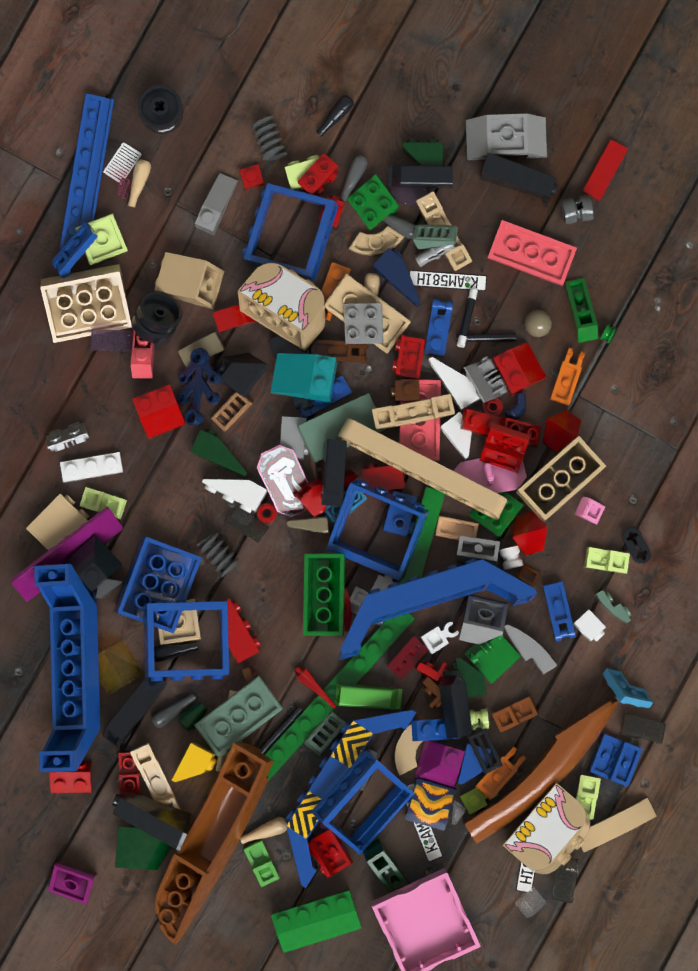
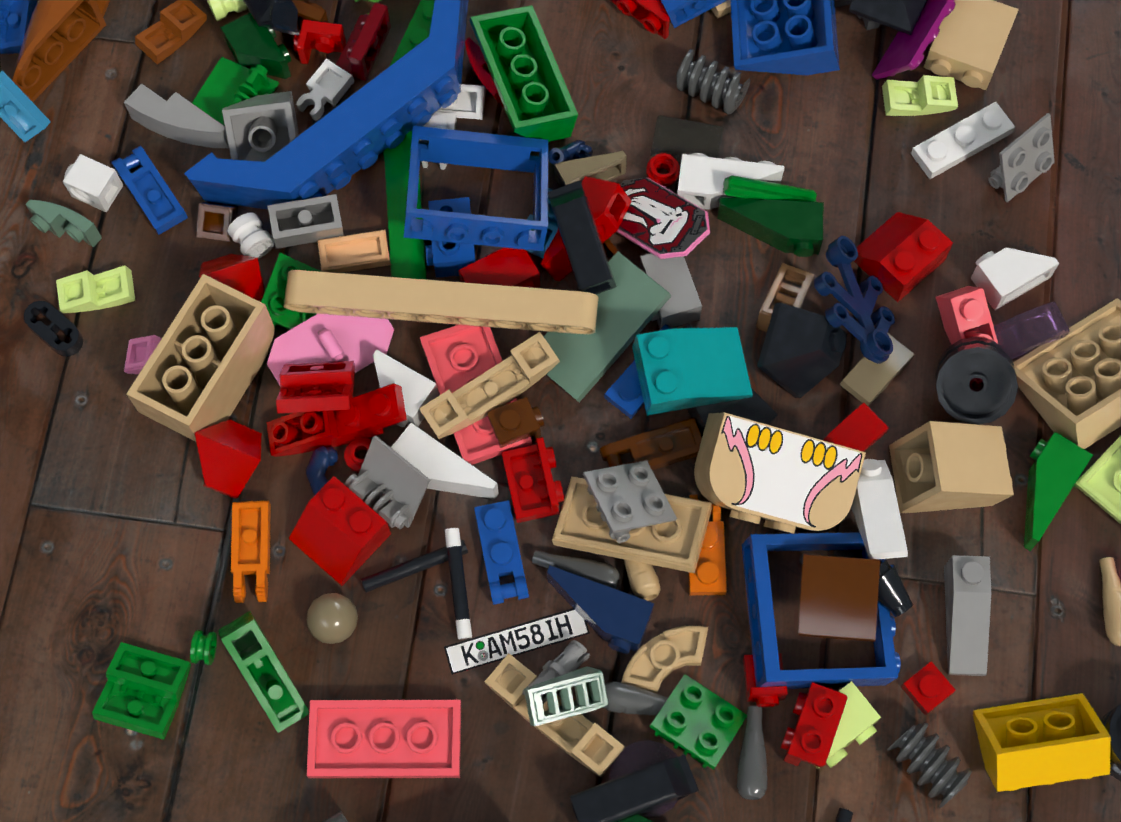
camera: 155 degrees right, 15 degrees down
none -> green slope [92,642,191,740]
none -> dark grey piece [532,550,620,589]
none -> dark blue arm [548,140,593,165]
none -> green axle [723,175,817,202]
none -> reddish brown slope [799,554,880,642]
none -> white slope [851,459,908,559]
none -> black cone [878,559,913,617]
none -> white slope [971,247,1059,310]
none -> yellow slope [973,693,1111,792]
none -> green slope [1024,432,1093,551]

